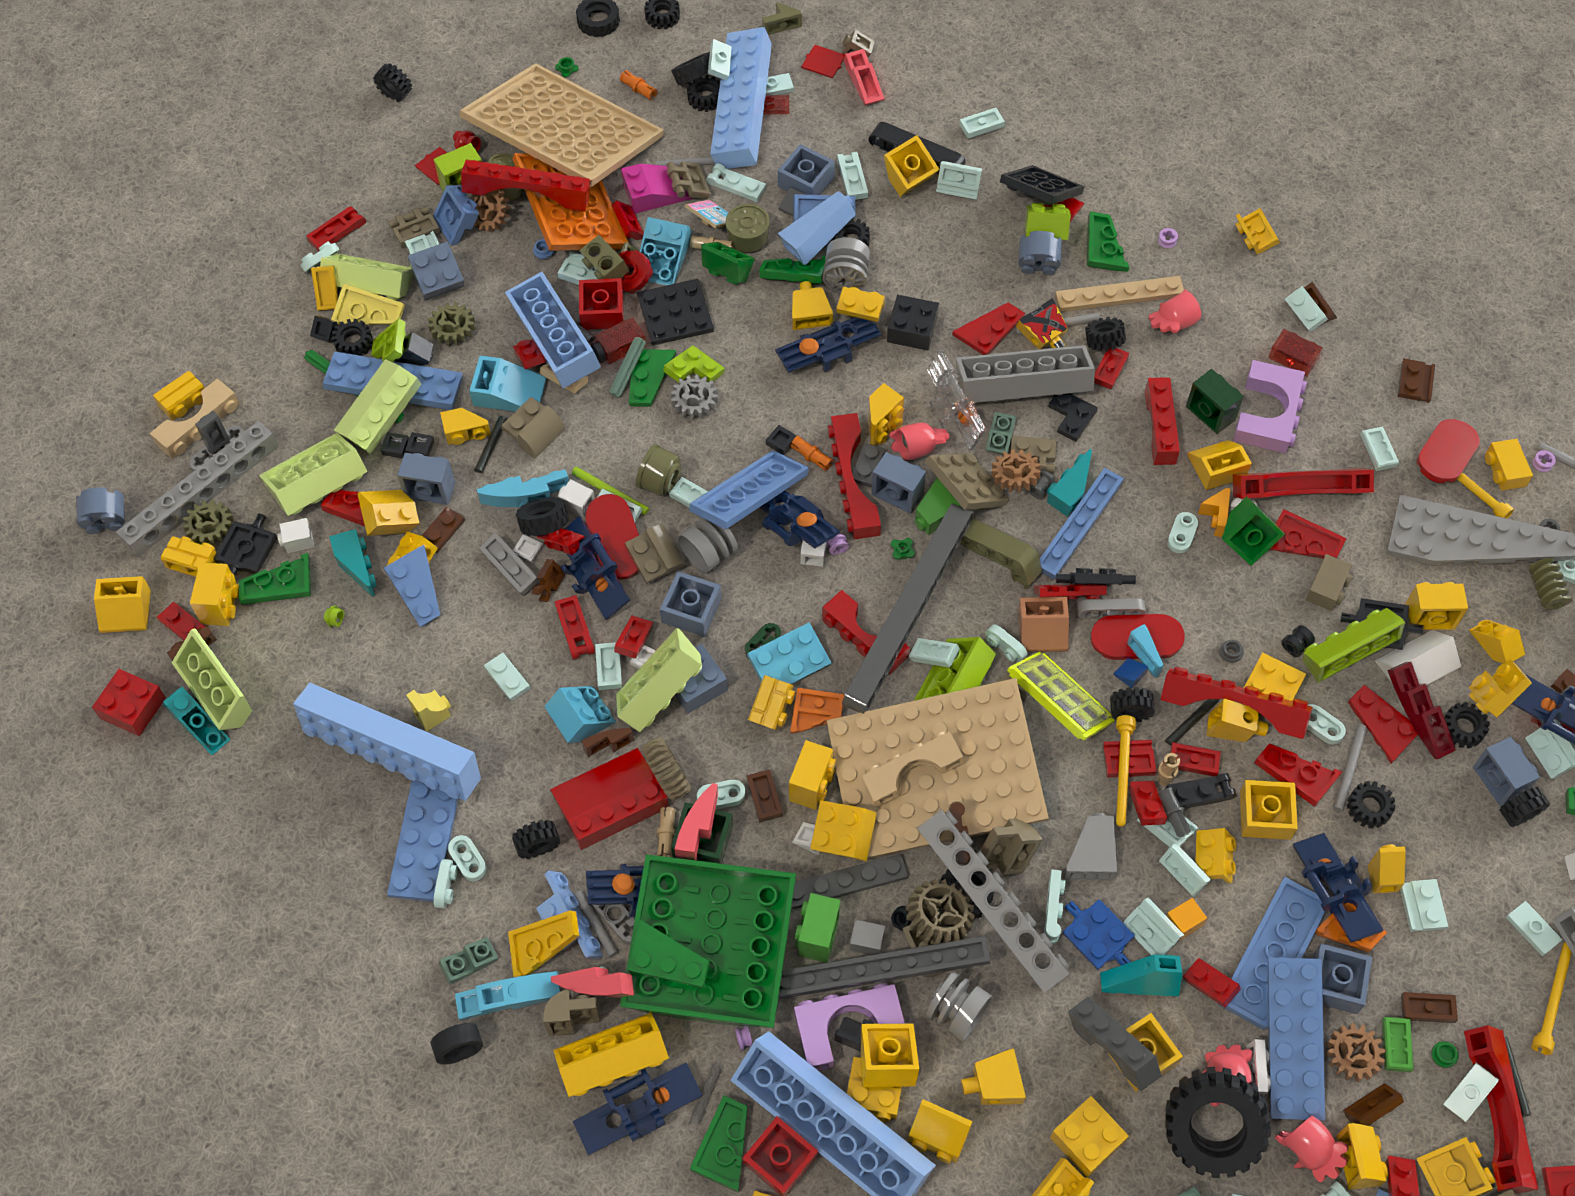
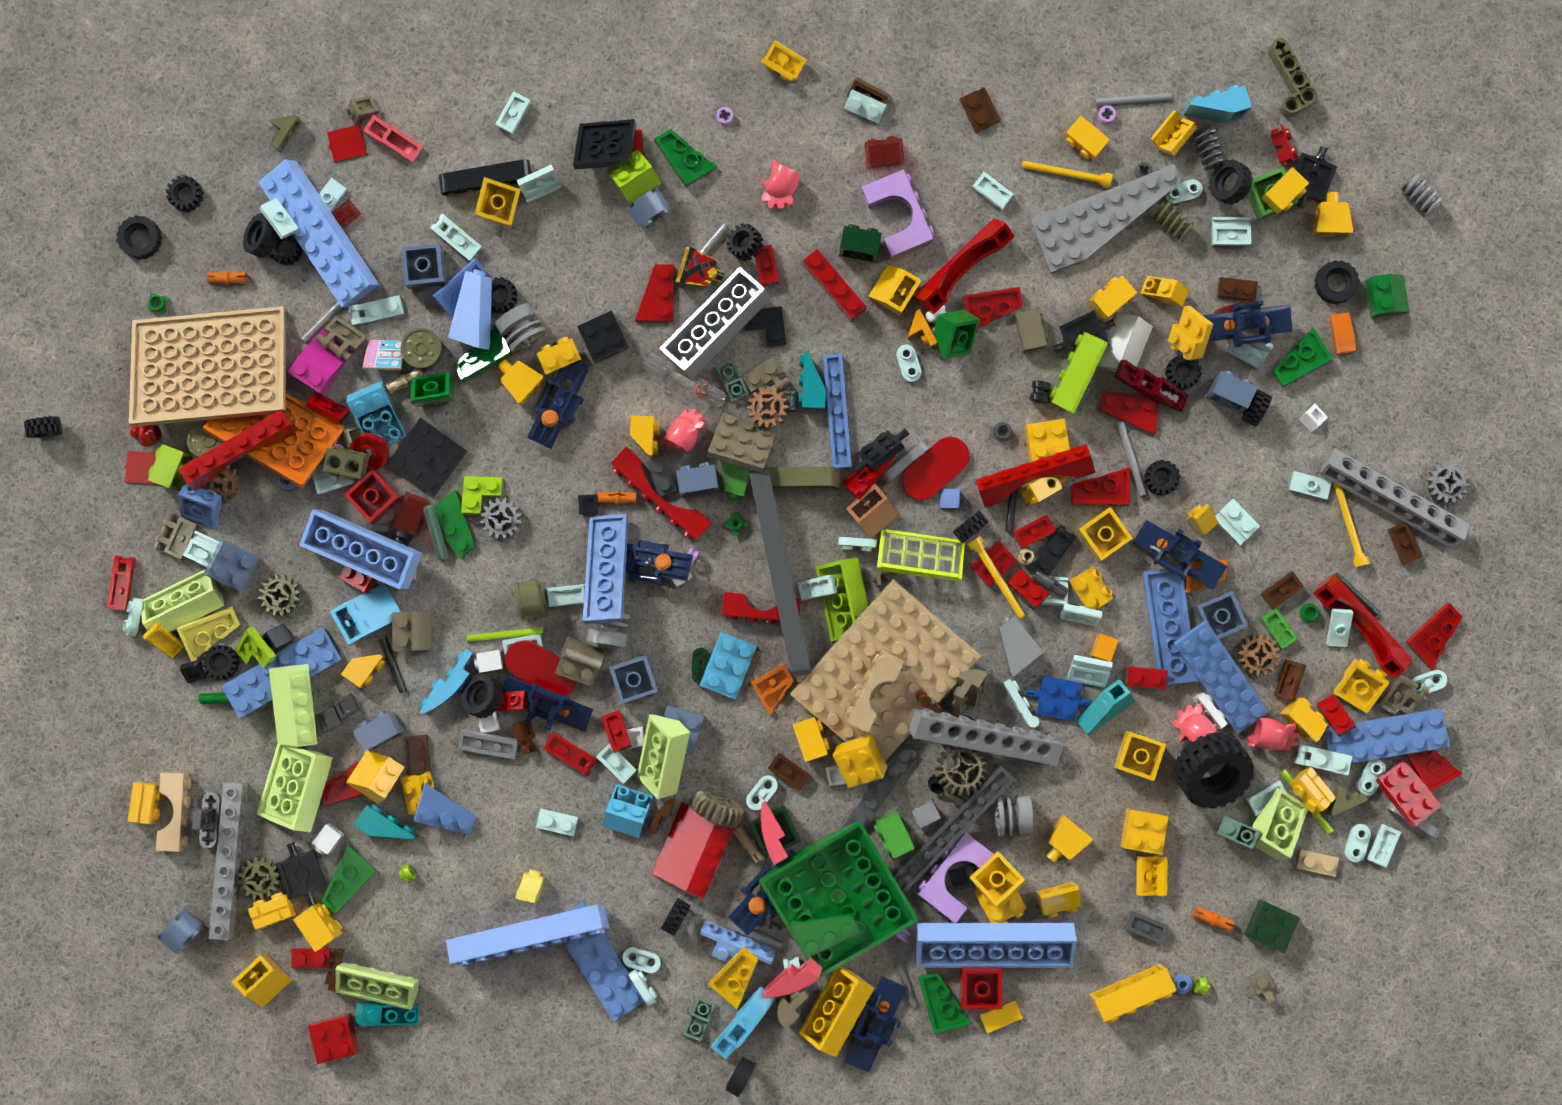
camera: 35 degrees left, 25 degrees up
yellow brick [748,675,795,731] -> none
tan plate [1055,276,1184,312] -> none
dark grey arch [1068,997,1161,1091] -> none
medium azure slope [1127,624,1163,678] -> none
light aqua plate [1307,704,1346,745] -> none
tile [1416,419,1480,483] -> none

